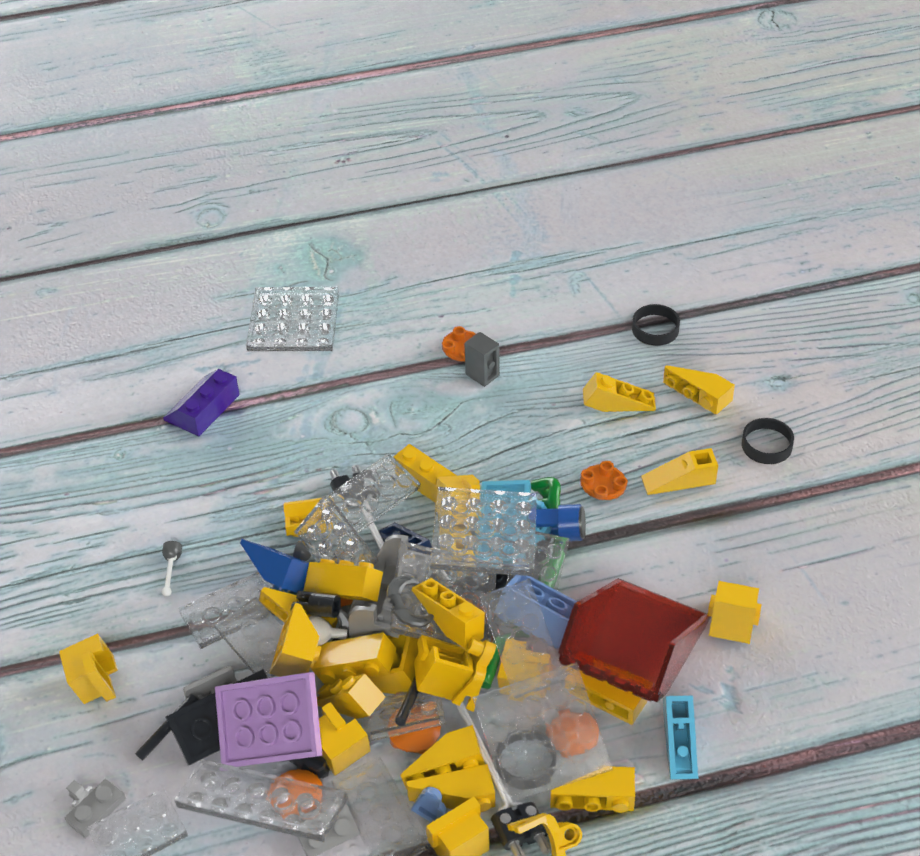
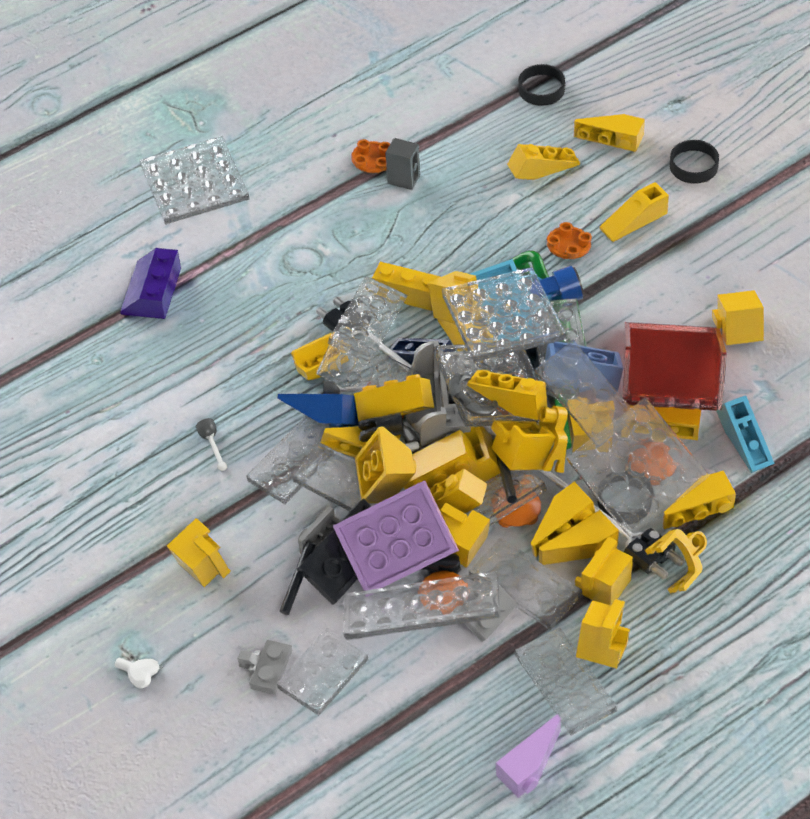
camera: 20 degrees left, 5 degrees up
medium blue tile [411,787,447,822] -> none

